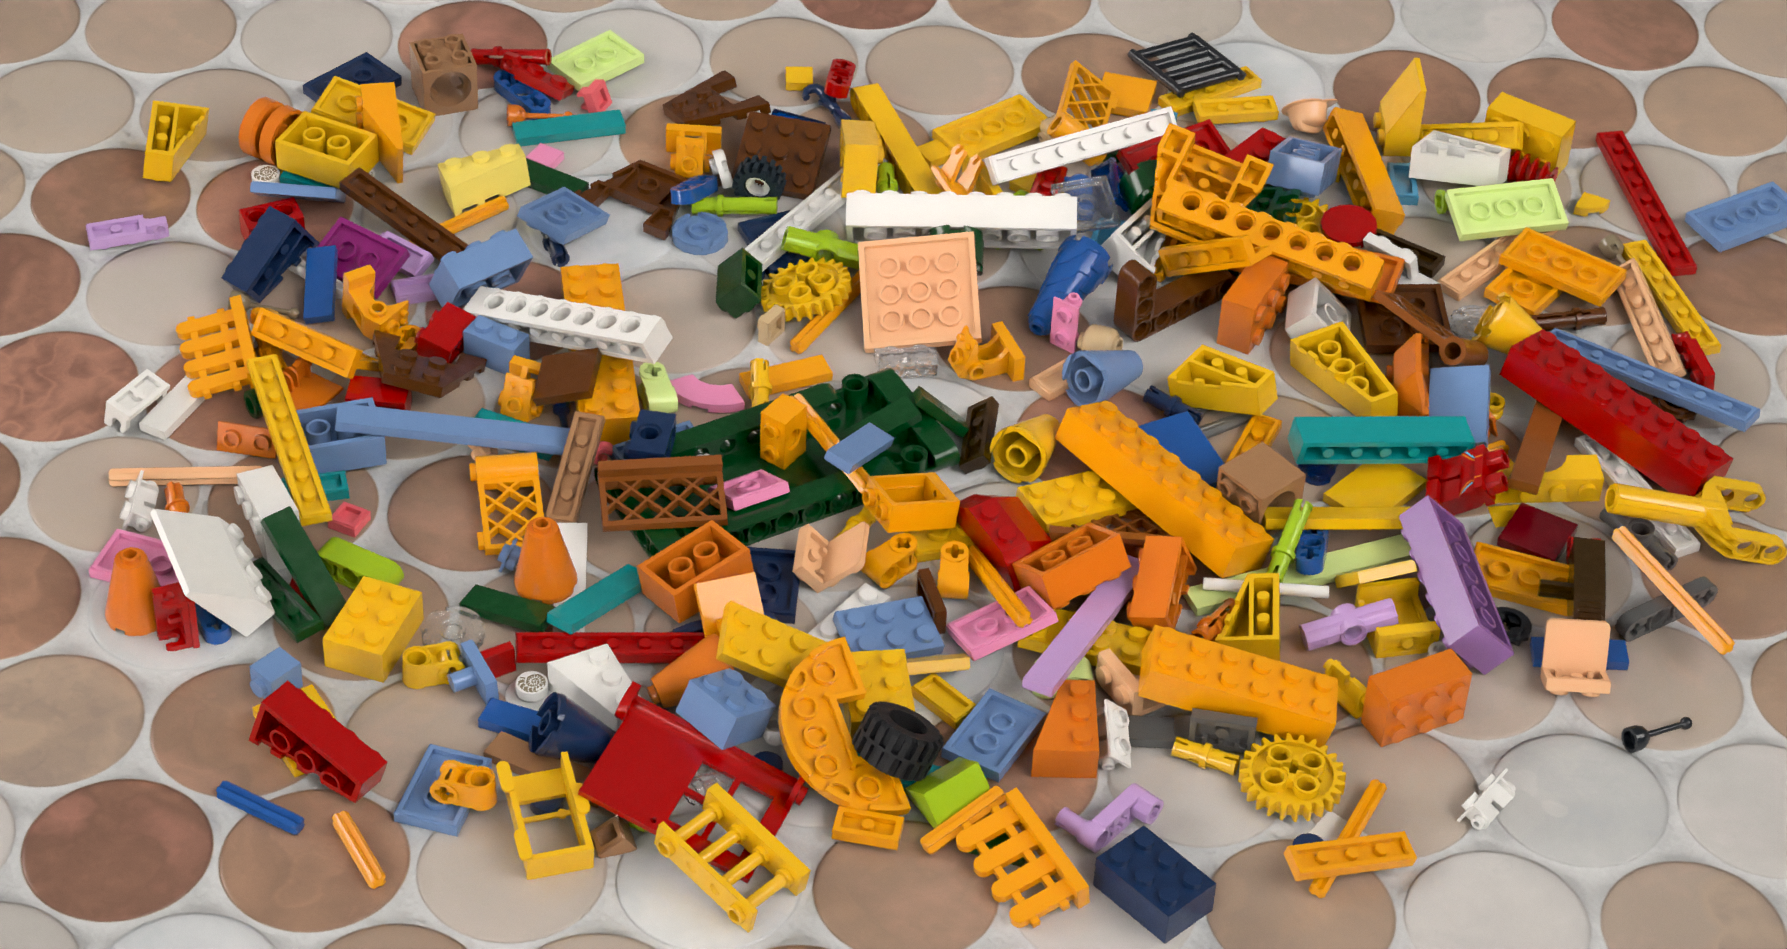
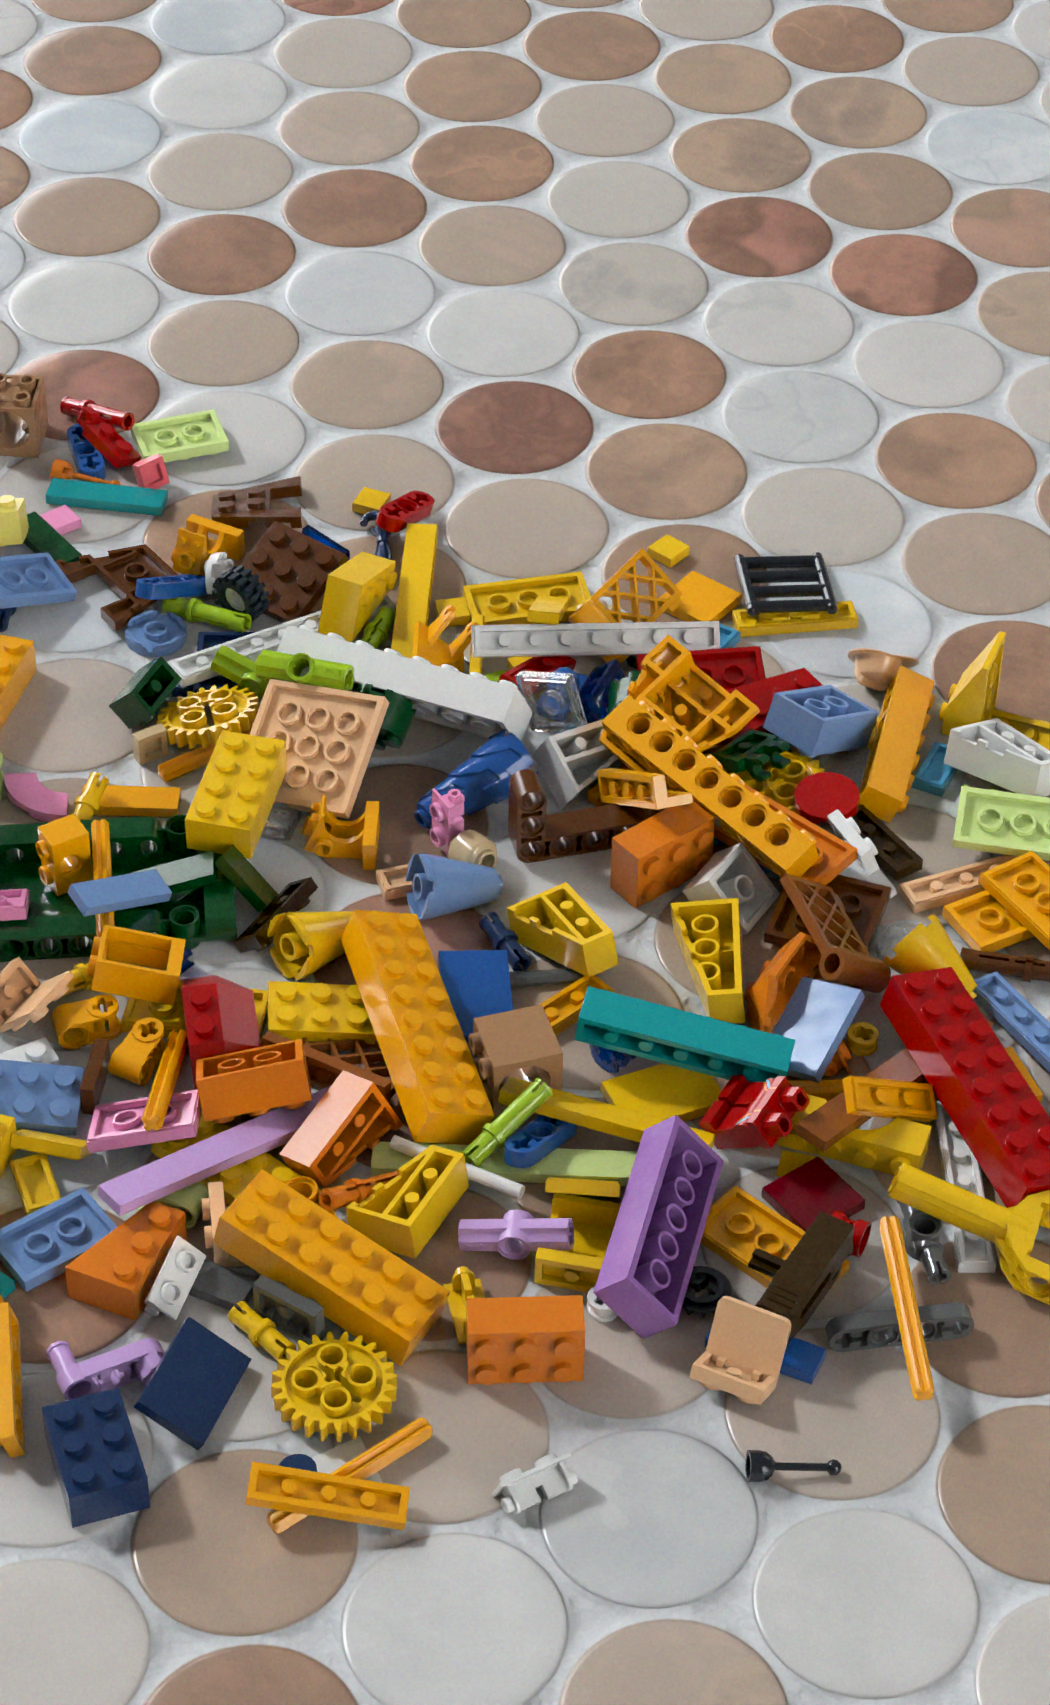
camera: 25 degrees right, 0 degrees up
yellow plate [1193,95,1279,125] -> none
none -> dark blue tile [133,1316,251,1450]
none -> yellow brick [185,730,287,859]
none -> lime piece [255,649,355,691]
none -> yellow tile [527,596,569,625]
none -> yellow tile [647,534,690,568]
none -> light orange tile [842,1075,937,1122]

